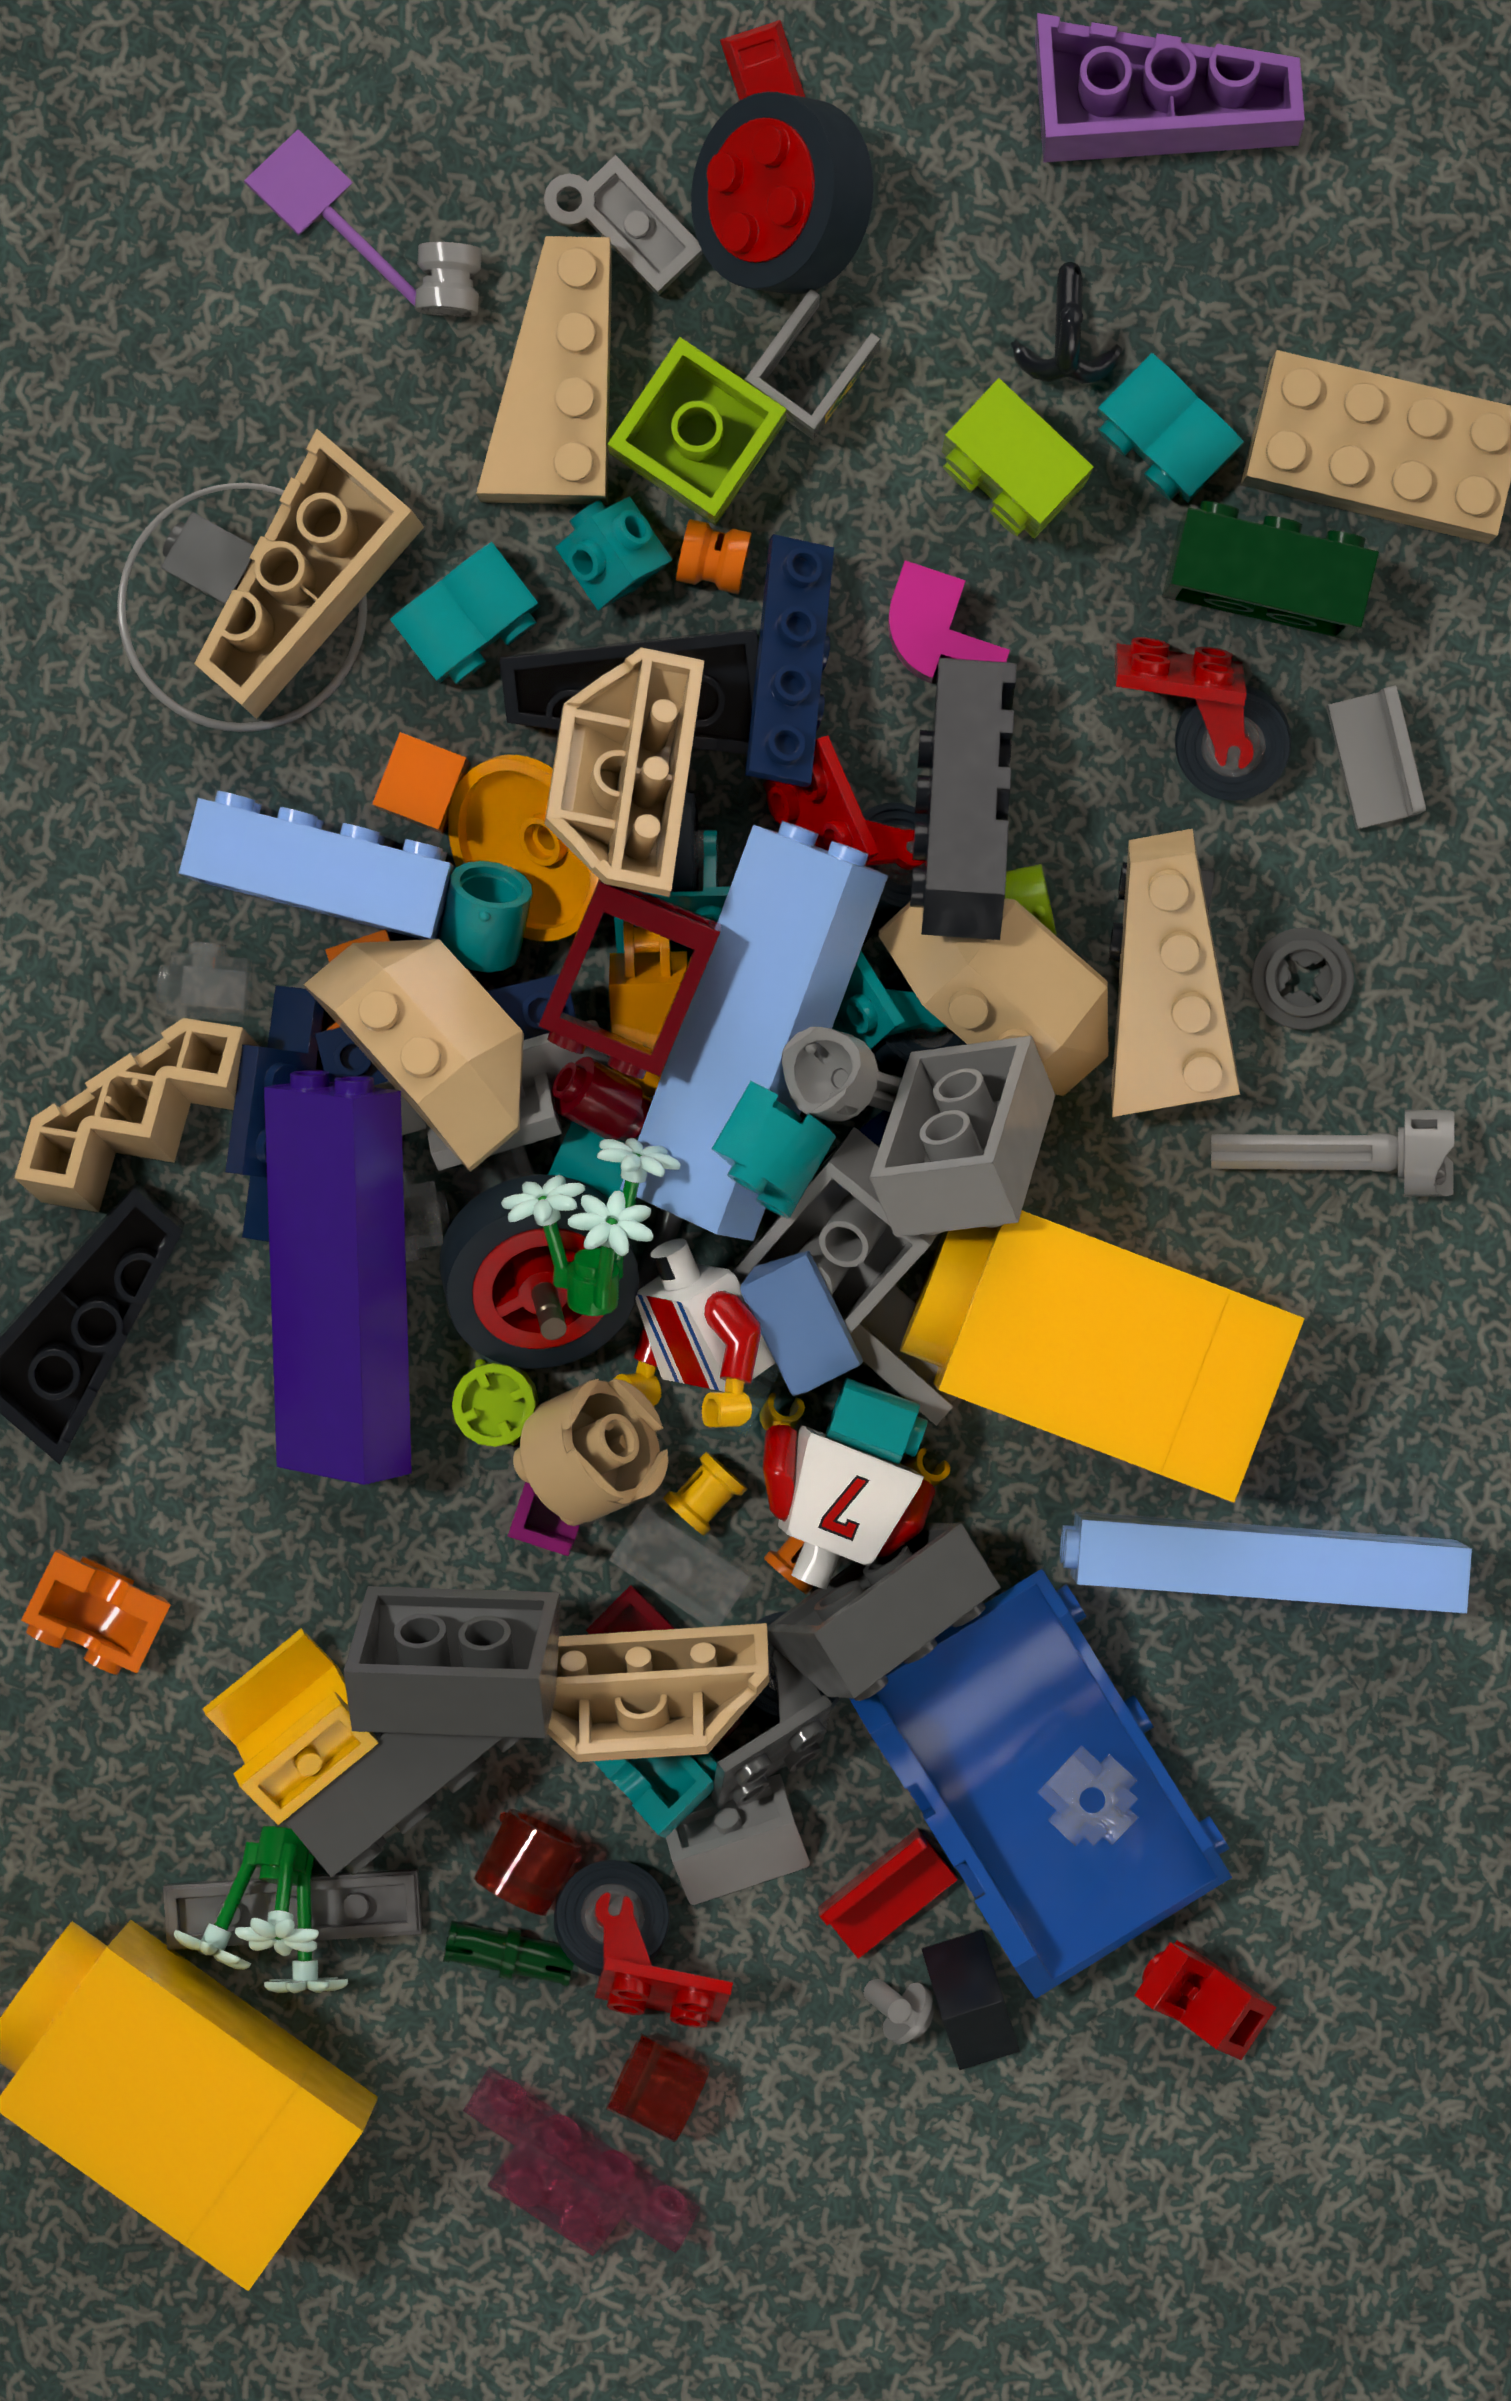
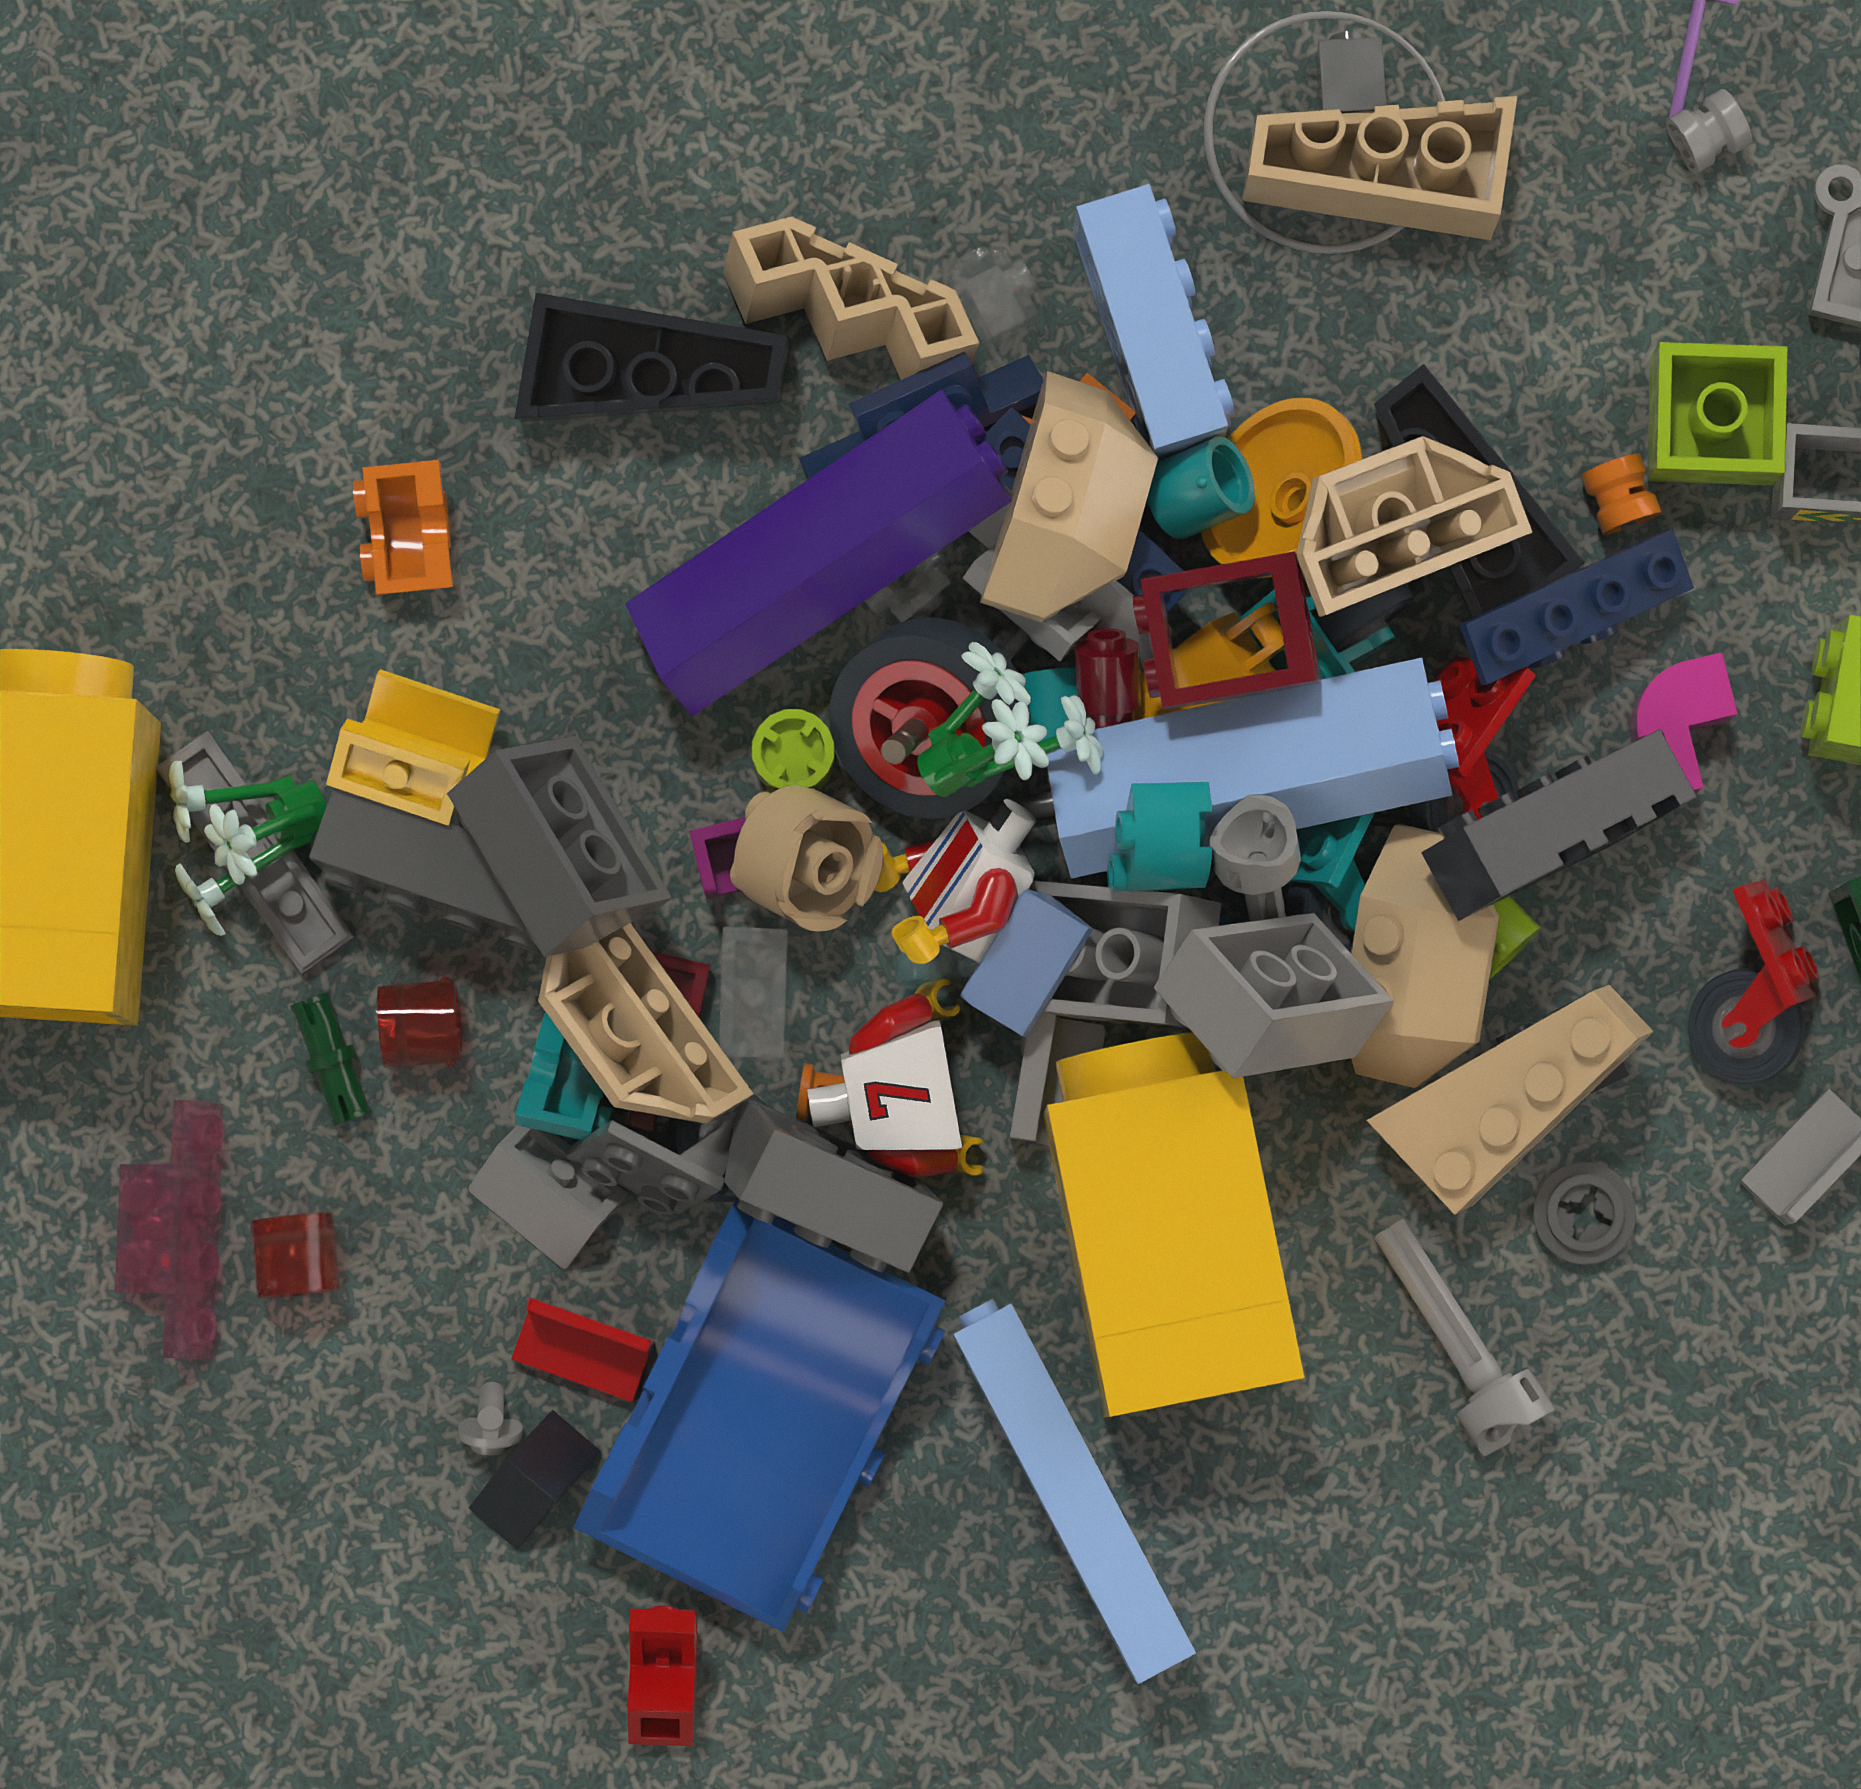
camera: 55 degrees right, 5 degrees down
orange piece [372,732,471,835] -> none
teal brick [390,542,541,685] -> none
tan wedge [476,236,612,505] -> none
plate [554,1860,733,2028] -> none
teal brick [555,496,673,611] -> none
yellow bush [663,1451,748,1536] -> none
teal brick [825,1377,928,1465] -> none
clear brick [1037,1745,1139,1846] -> none

